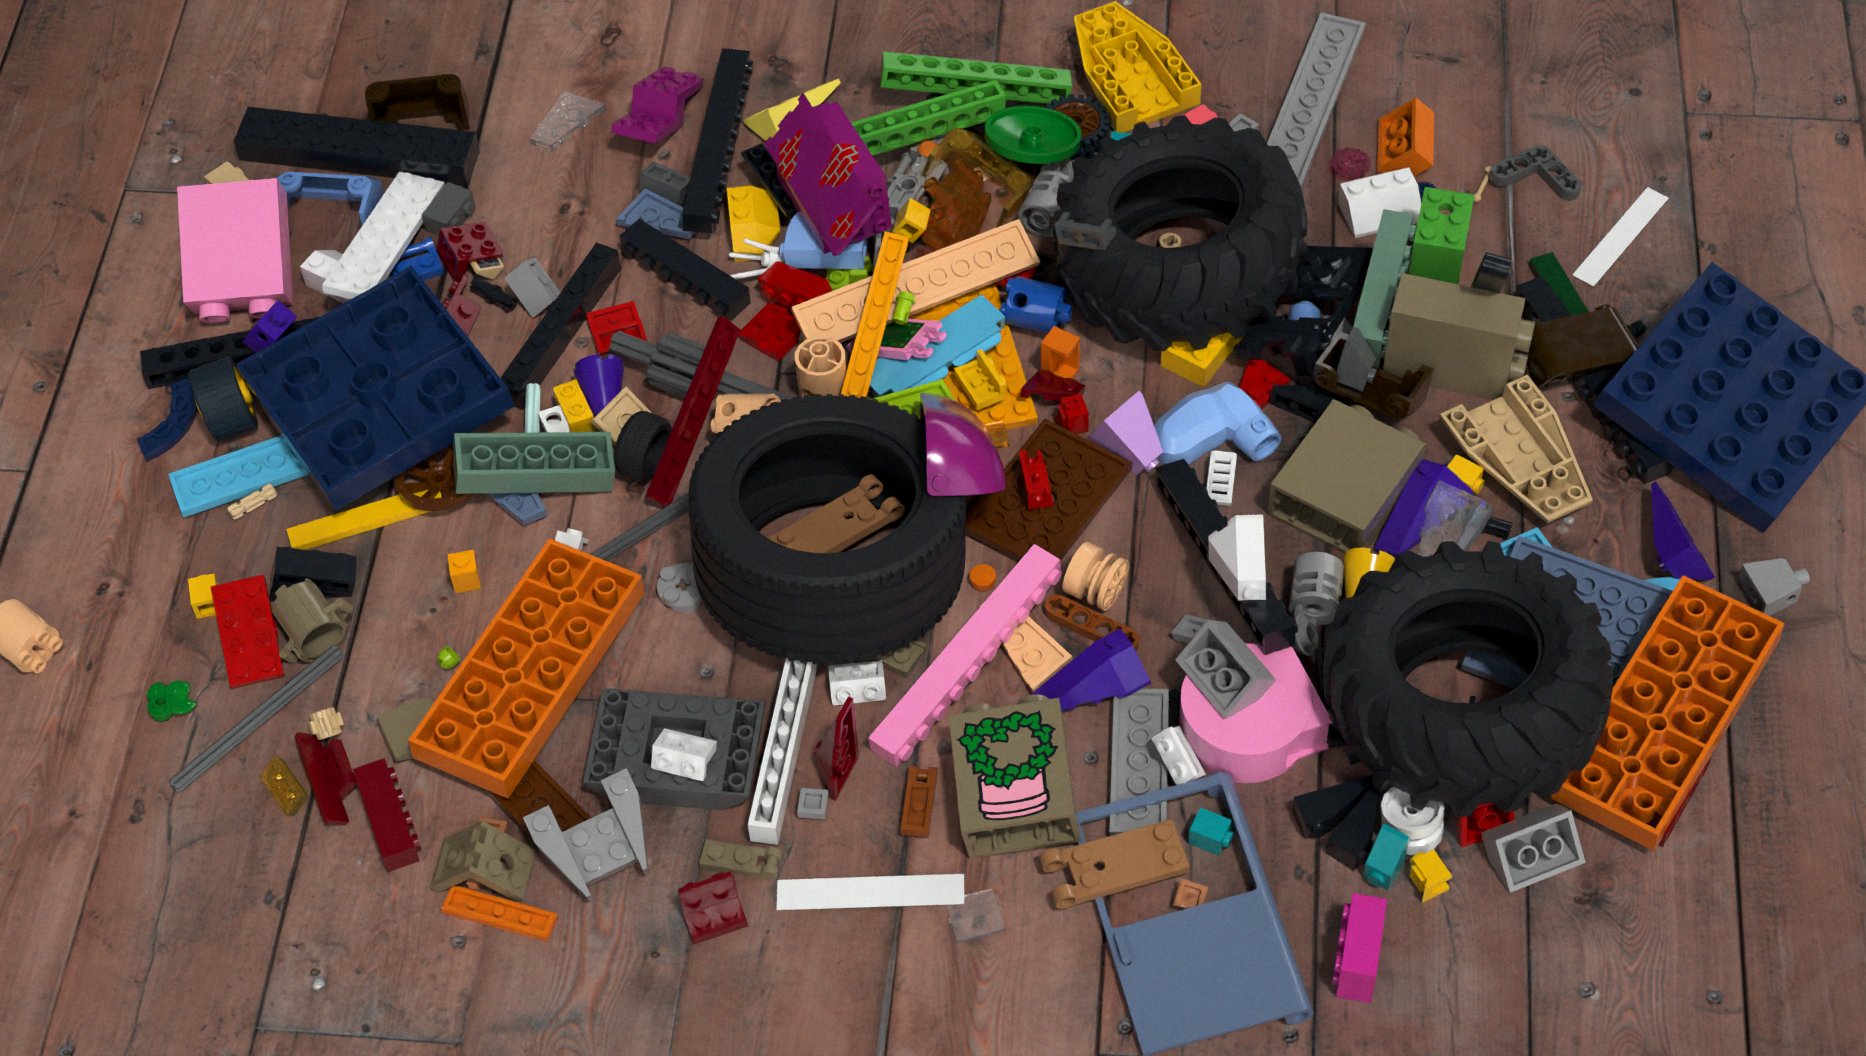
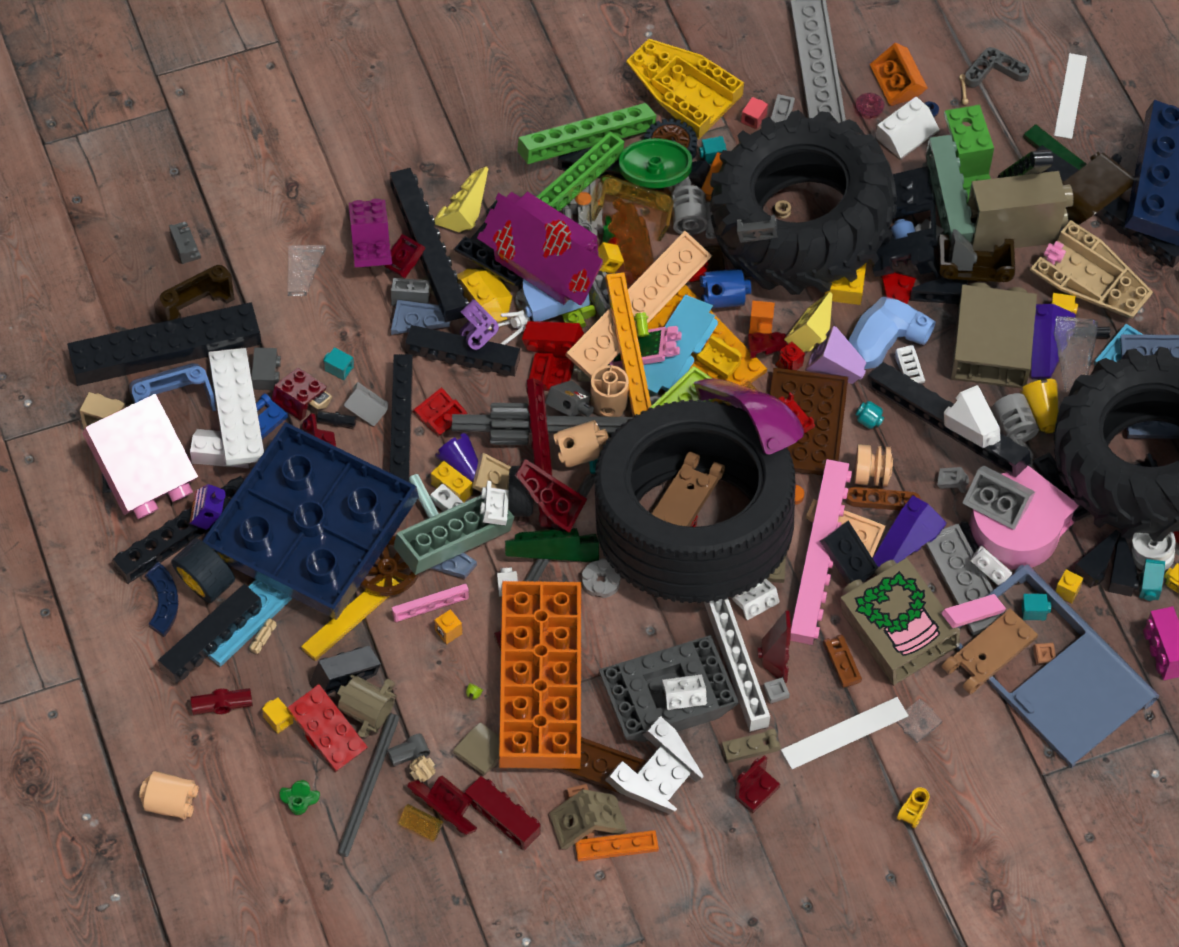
camera: 30 degrees left, 5 degrees up
none -> black brick [158,584,262,684]
none -> dark grey hinge [169,222,201,264]
none -> dark red piece [191,688,253,715]
none -> teal brick [323,347,354,381]
none -> dark red piece [383,234,426,278]
none -> dark grey piece [387,734,430,766]
none -> bright pink tile [392,584,469,622]
none -> medium lavender piece [460,299,499,350]
none -> white bracket [480,481,509,525]
none -> dark green wedge [505,528,599,562]
none -> dark red wedge [515,459,587,532]
none -> dark grey torso [545,380,594,417]
none -> light yellow slope [784,292,832,352]
none -> black tile [820,520,878,585]
none -> teal head [855,401,884,429]
none -> yellow piece [897,787,930,829]
none -> bright pink tile [941,594,1006,628]
none -> bright pink gear [1044,241,1066,265]
none -> yellow brick [1055,570,1083,604]

